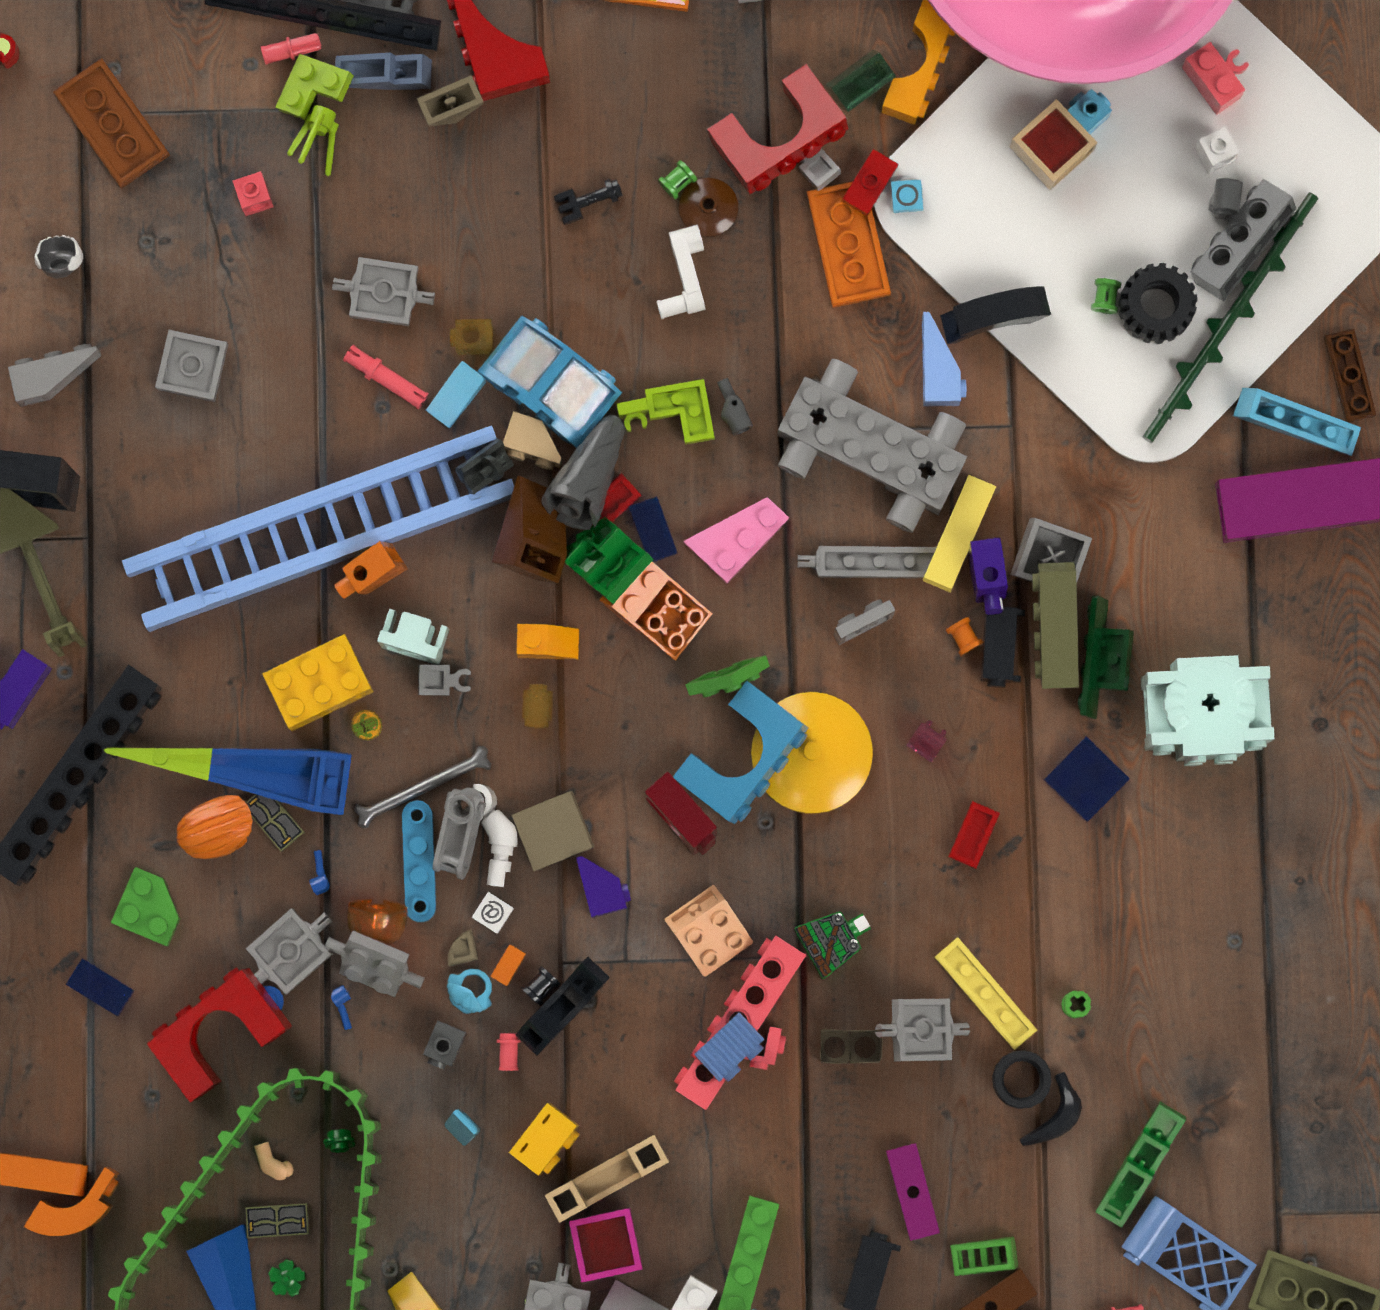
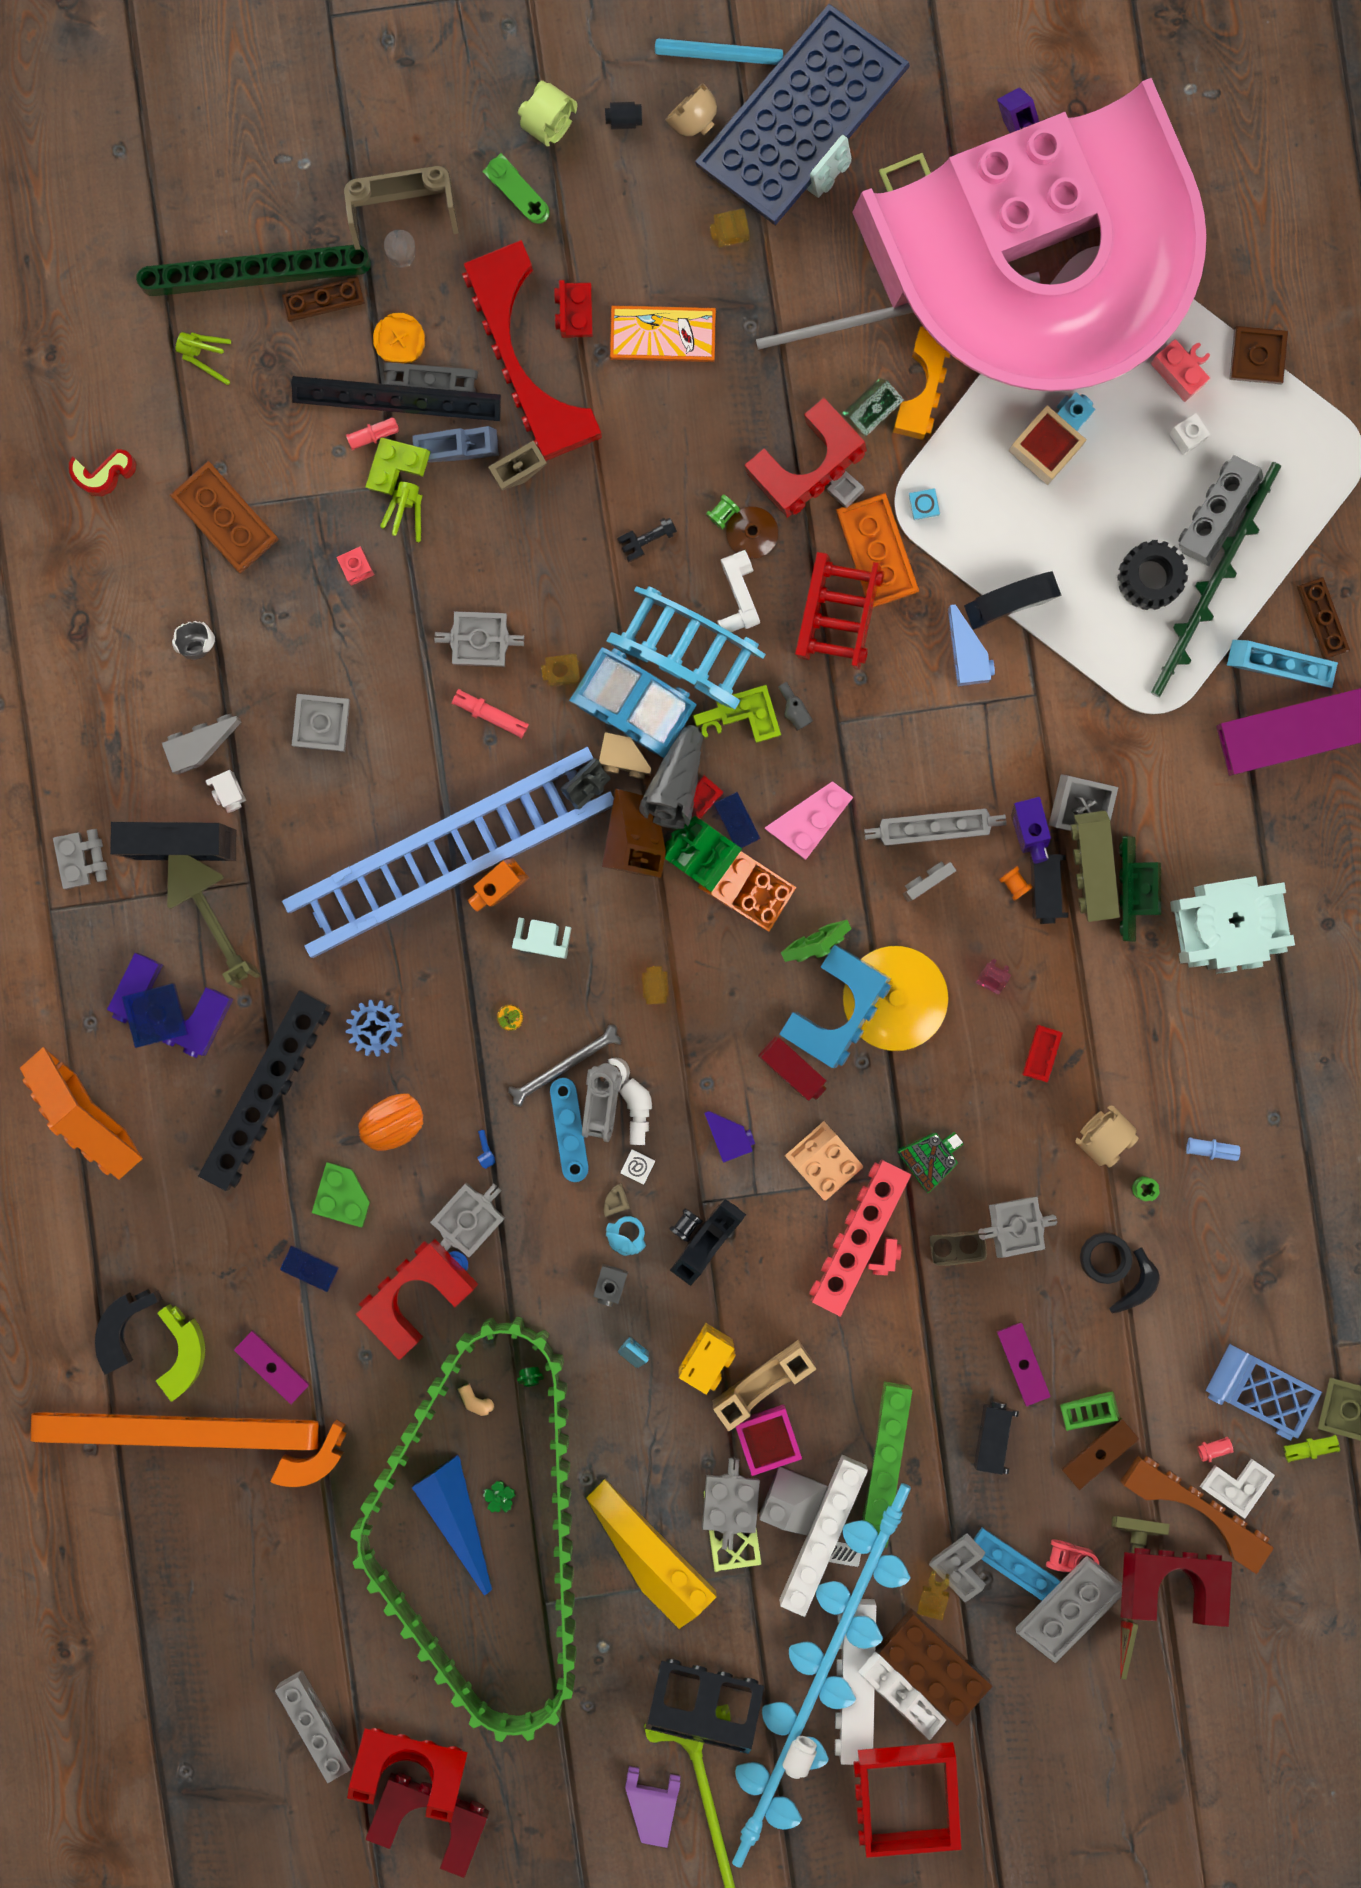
camera: 10 degrees left, 5 degrees up
blue plate [104,748,352,815] -> none
tile [245,1203,310,1238] -> none
tile [246,794,305,852] -> none
yellow piece [263,634,374,731] -> none
light grey plate [324,931,425,997] -> none
blue hand [331,985,352,1030] -> none
clear orange cylinder [347,899,408,945] -> none
light grey plate [418,665,471,696] -> none
medium azure slope [426,361,486,429] -> none
orange piece [490,944,526,986] -> none
coral pin [497,1033,521,1071] -> none
dark tan slope [512,791,594,871] -> none
light orange slope [517,624,579,660] -> none
medium blue brick [694,1012,764,1082] -> none
light grey piece [777,359,967,533] -> none
red plate [842,149,899,216] -> none
light yellow tile [923,475,996,593] -> none
light yellow tile [934,937,1038,1050] -> none
clear blue plate [1043,736,1130,823] -> none
bright green bush [1091,278,1122,314] -> none
green slope [1095,1102,1186,1228] -> none
dark grey piece [1208,178,1243,220] -> none
none -> white brick [206,770,246,813]
none -> magenta tile [234,1330,310,1404]
none -> medium blue gear [346,1000,404,1057]
none -> medium azure fence [607,586,766,709]
none -> red fence [795,552,884,670]
none -> tan brick [1076,1106,1139,1168]
none -> light blue axle [1186,1137,1241,1161]
none -> reddish brown tile [1230,326,1288,385]

